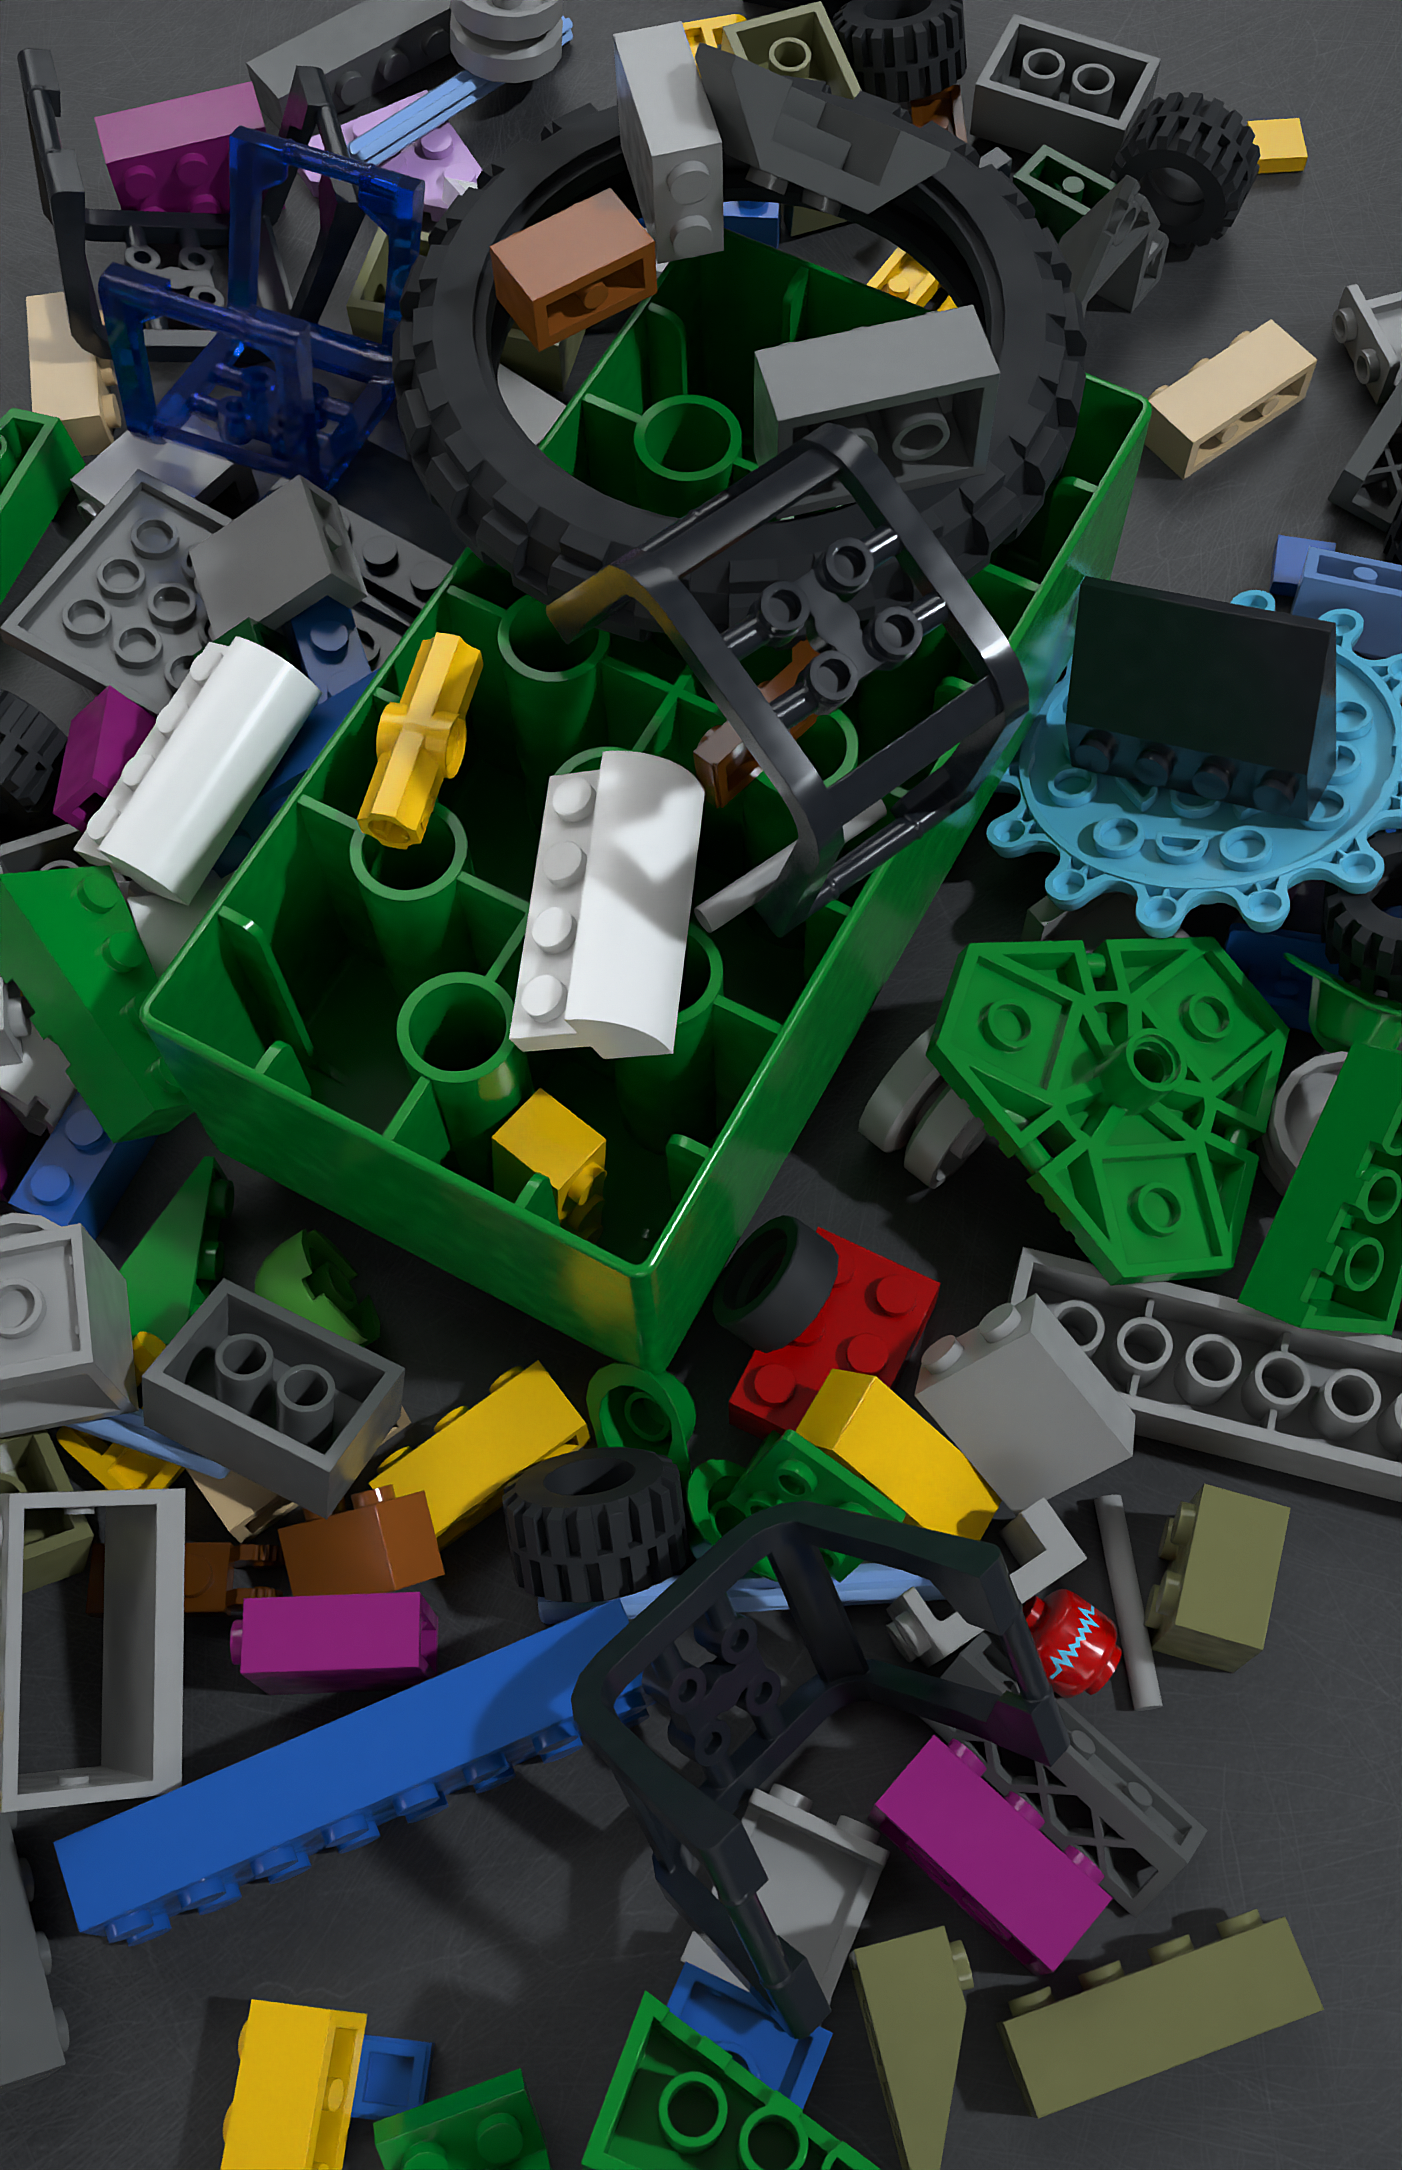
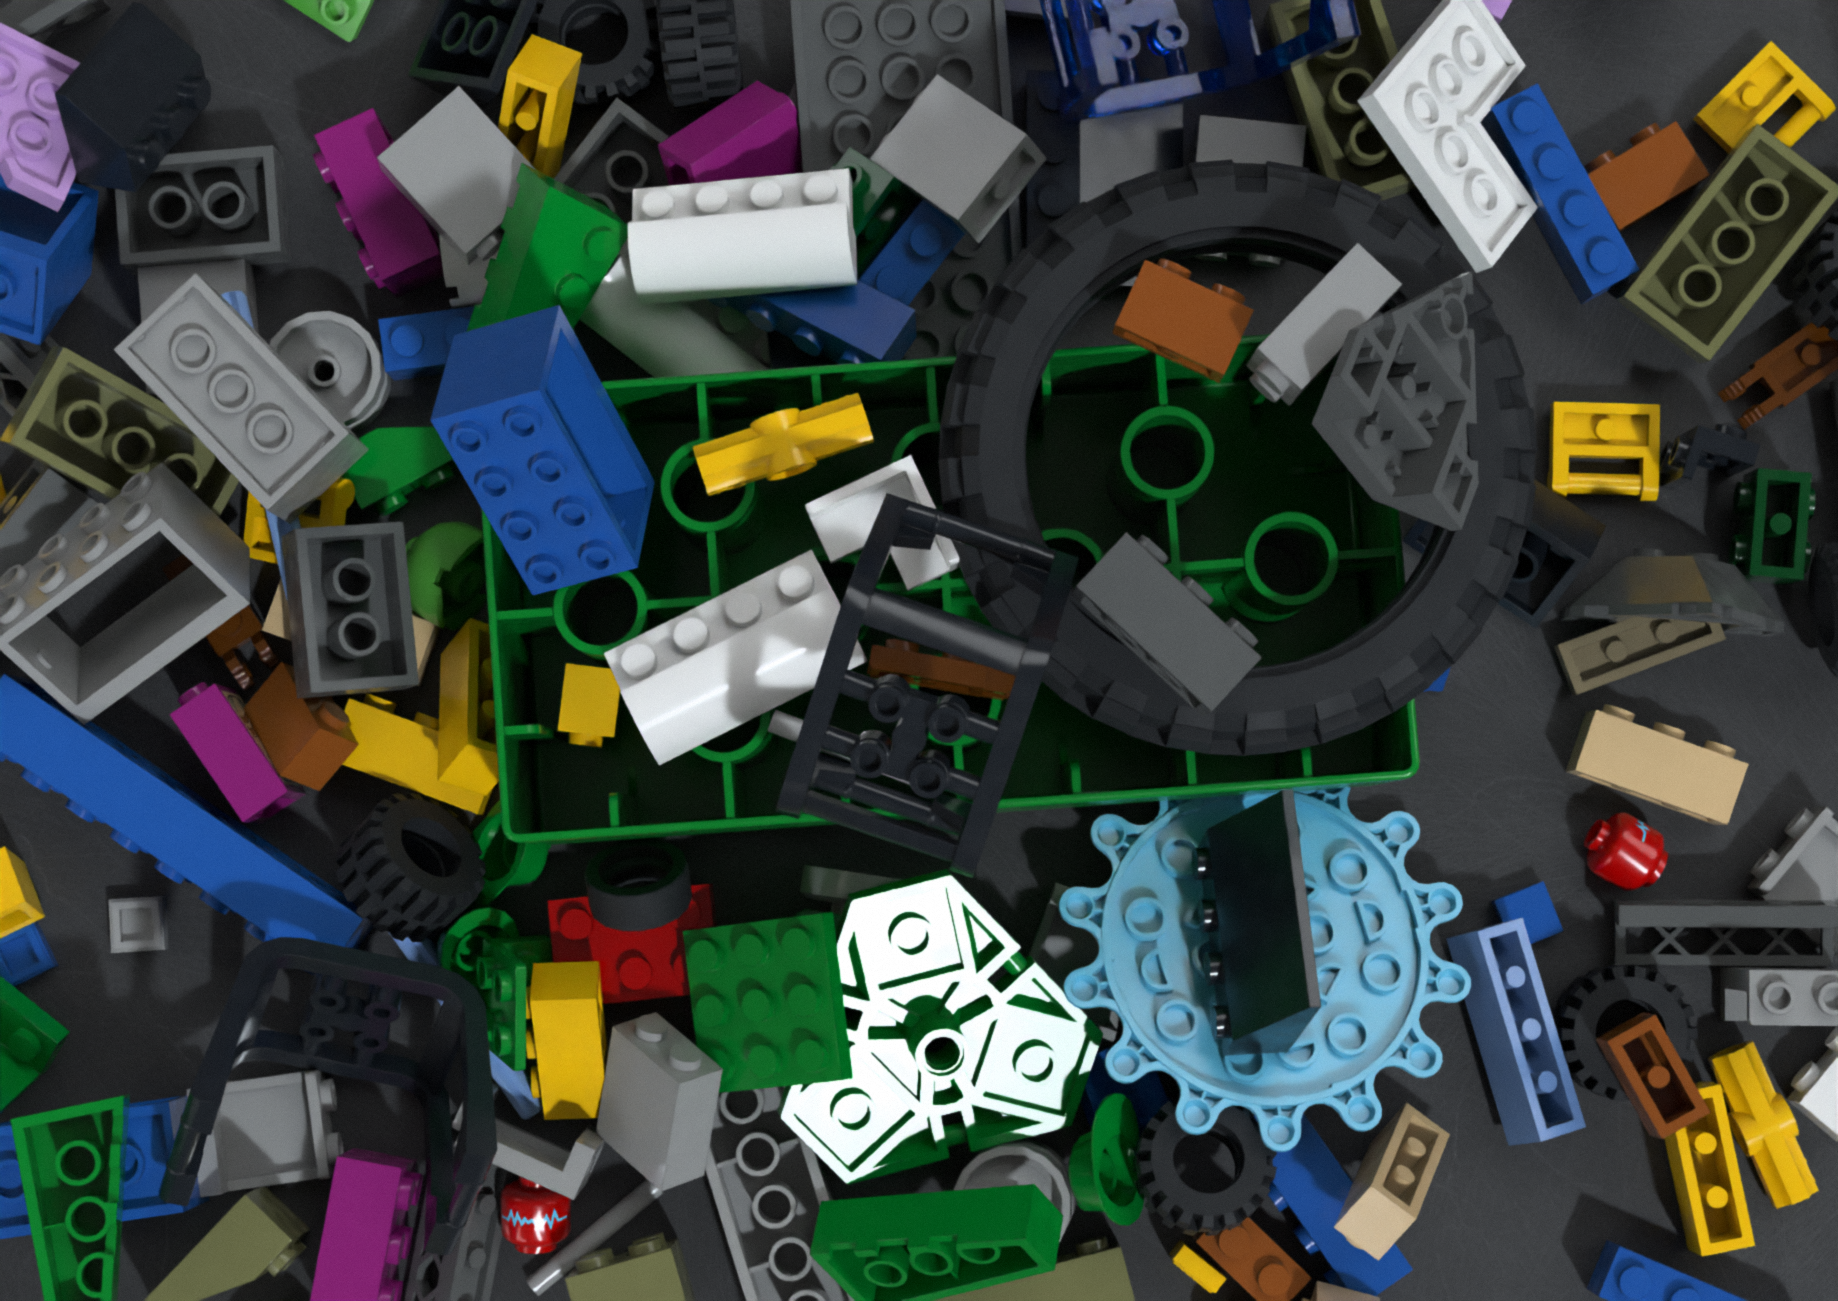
camera: 55 degrees right, 20 degrees up
none -> light grey tile [109,896,169,953]
none -> blue hose [430,305,655,595]
none -> yellow brick [437,618,499,796]
none -> green plate [683,912,853,1093]
none -> white panel [805,455,960,591]
none -> dark tan plate [1554,617,1726,696]
none -> red head [1584,812,1668,892]

